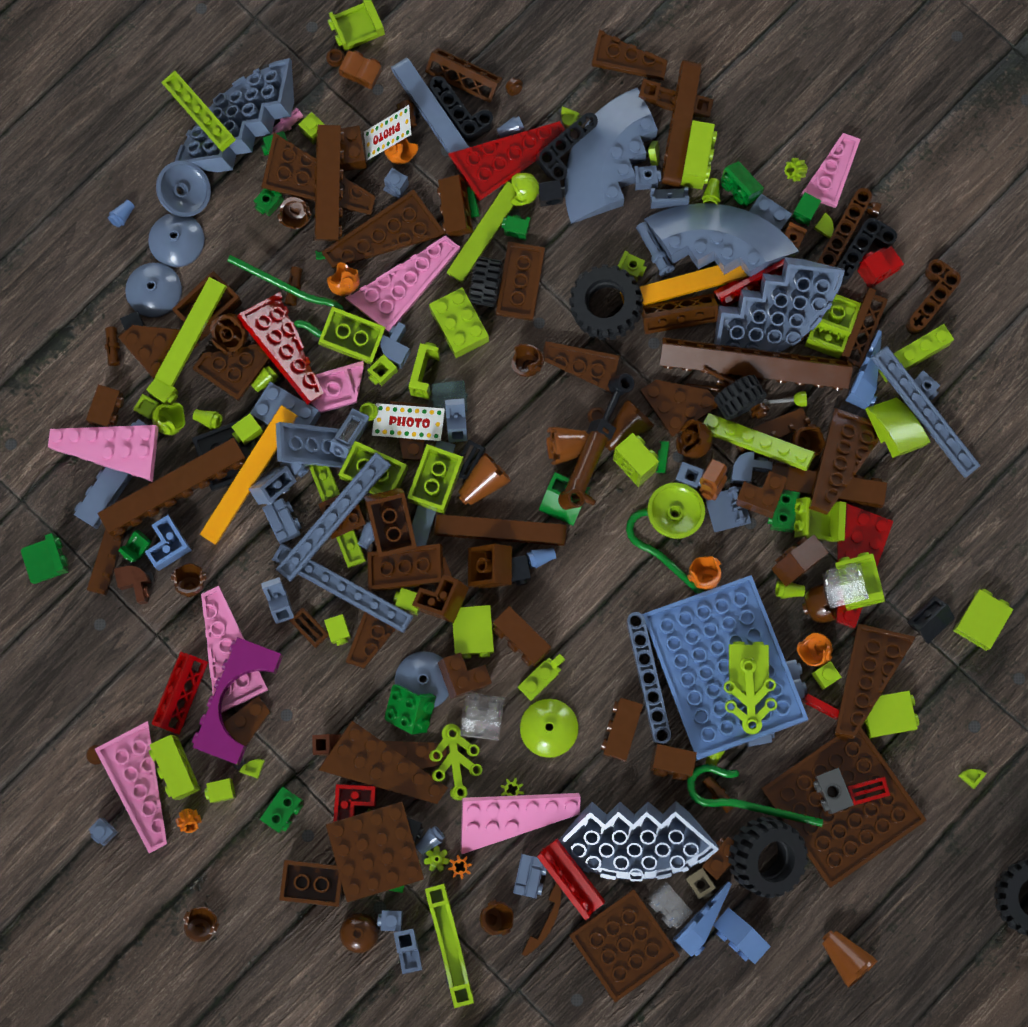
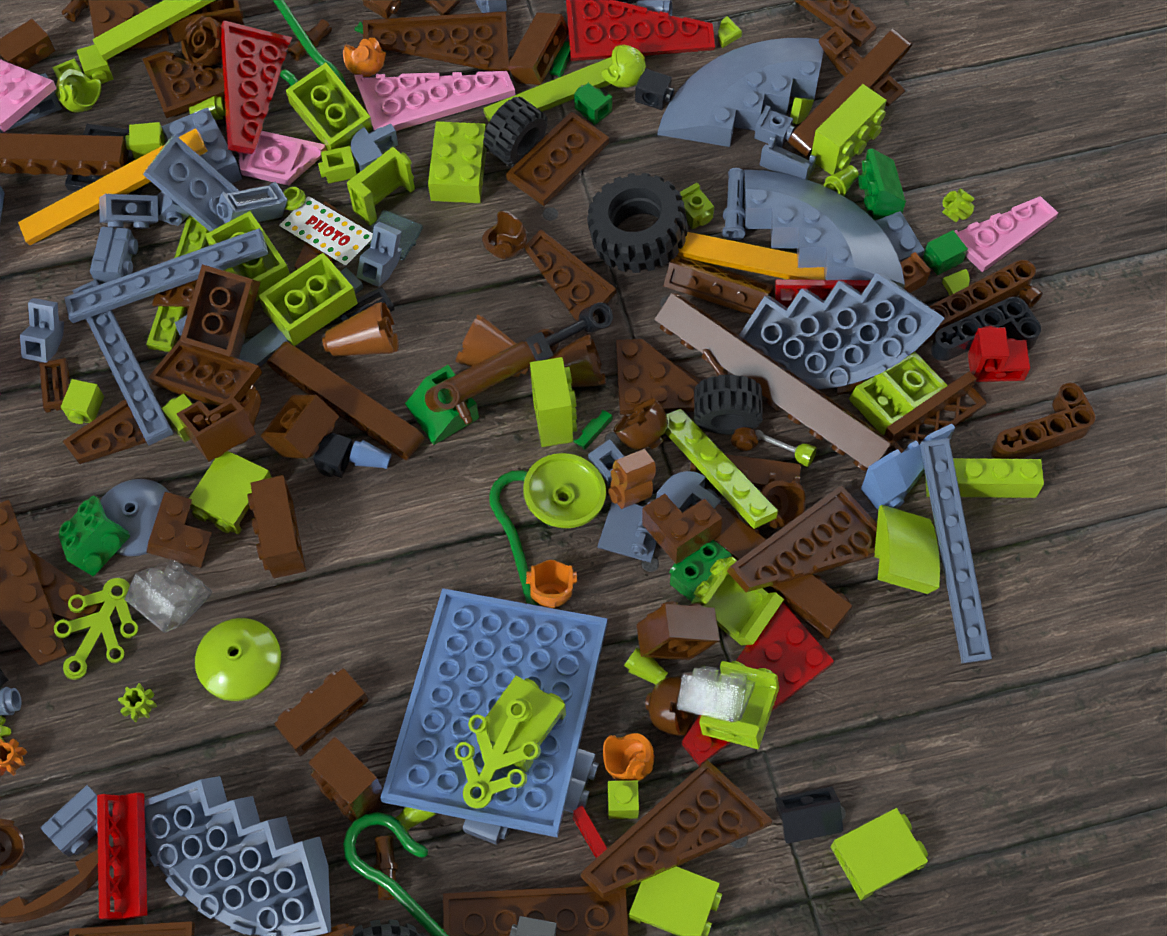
camera: 30 degrees right, 15 degrees down
lime cone [193,409,223,430] -> none
bright pink wing [461,793,581,854] -> none
lime hinge [517,654,565,701] -> none
black beam [536,112,598,181] -> none
sand blue beam [626,612,671,745] -> none
sand blue brick [914,371,940,401] -> none

